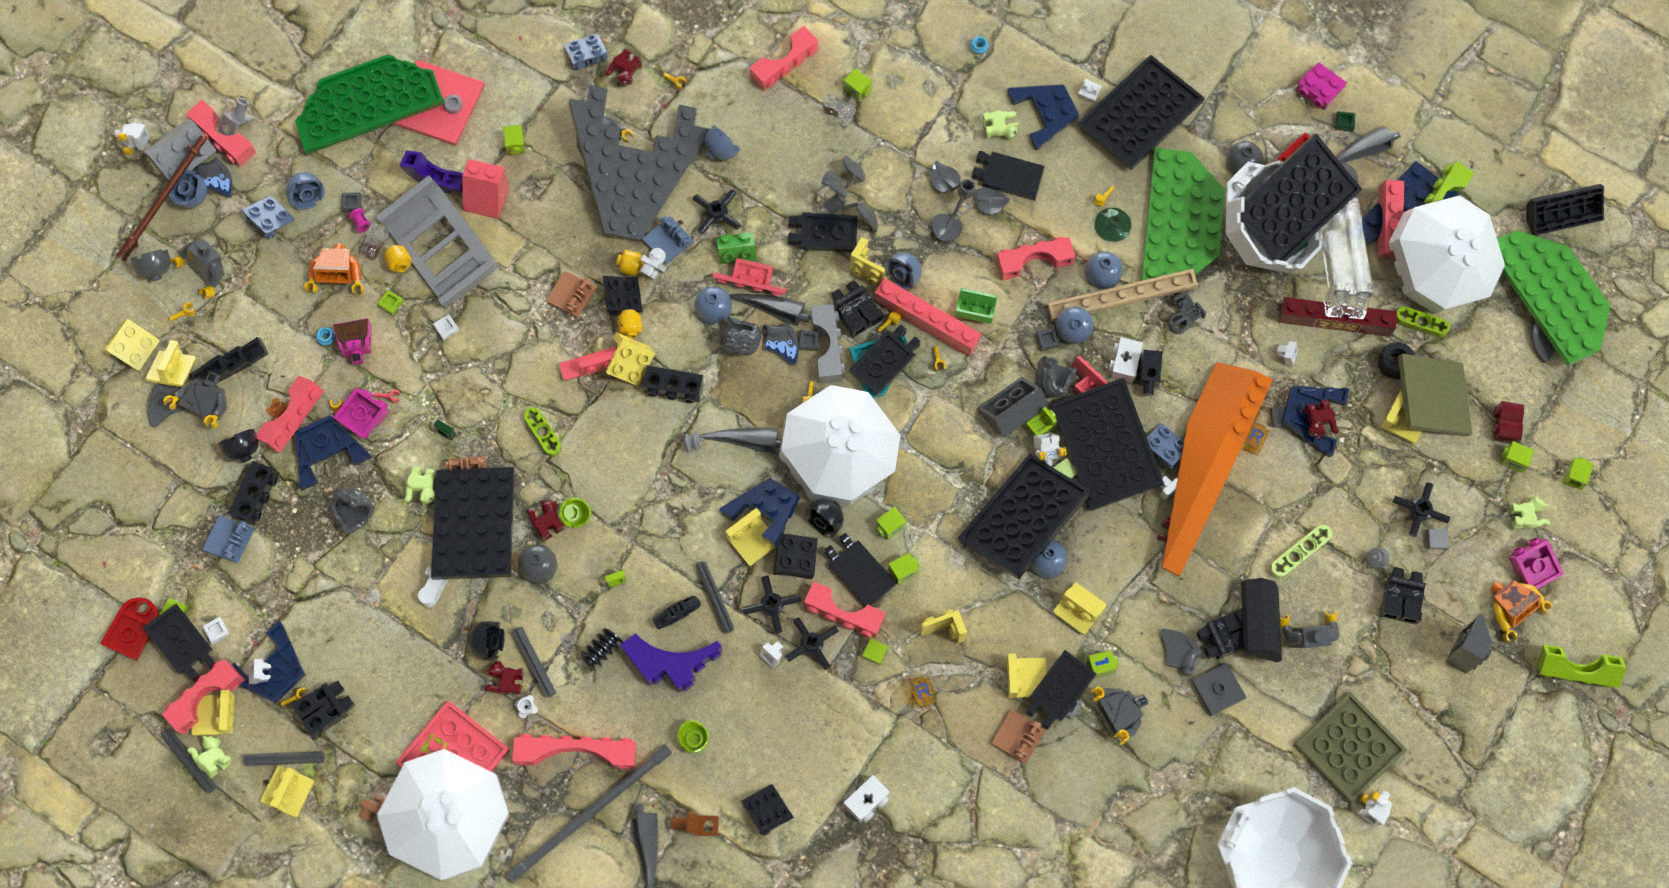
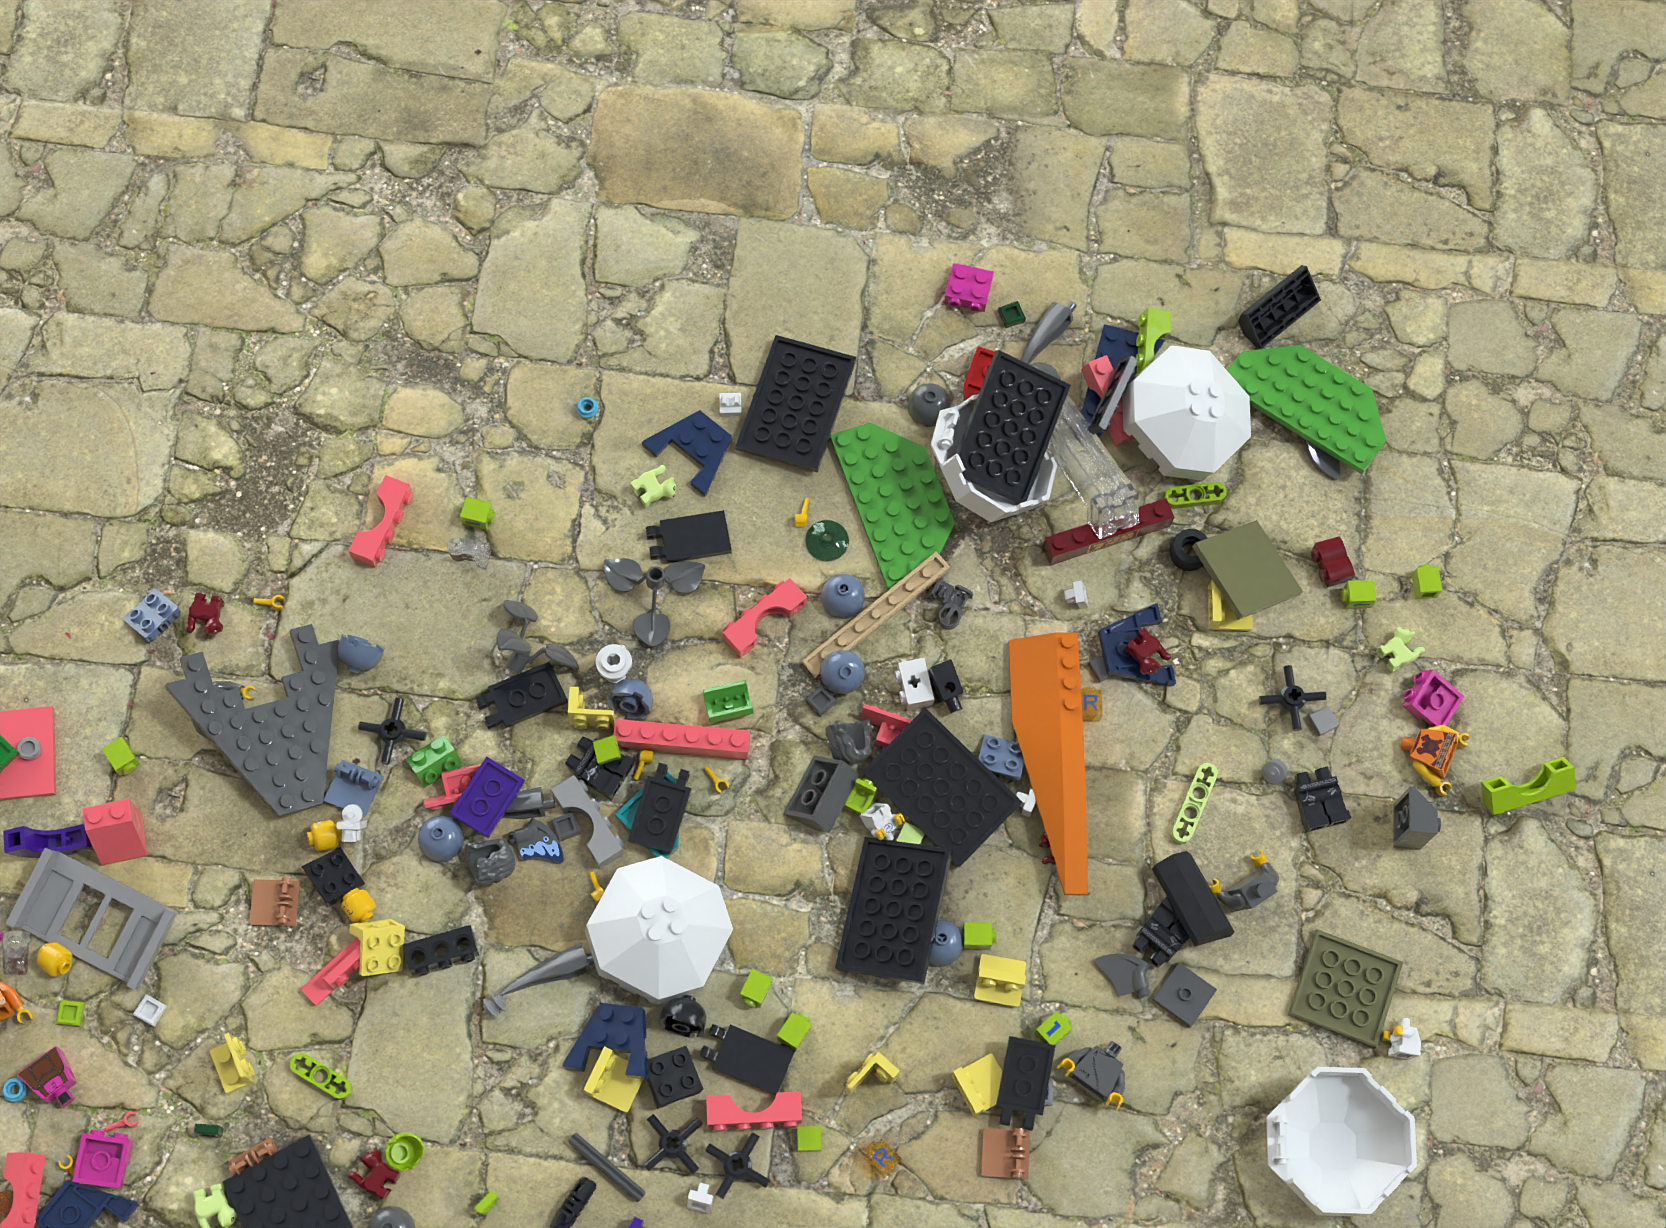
camera: 30 degrees left, 0 degrees up
none -> light yellow bracket [209,1033,255,1095]
none -> dark purple tile [449,756,525,839]
none -> lime tile [593,735,621,765]
none -> white piece [596,644,632,684]
none -> lime brick [963,922,996,950]
none -> black plate [1087,356,1138,435]

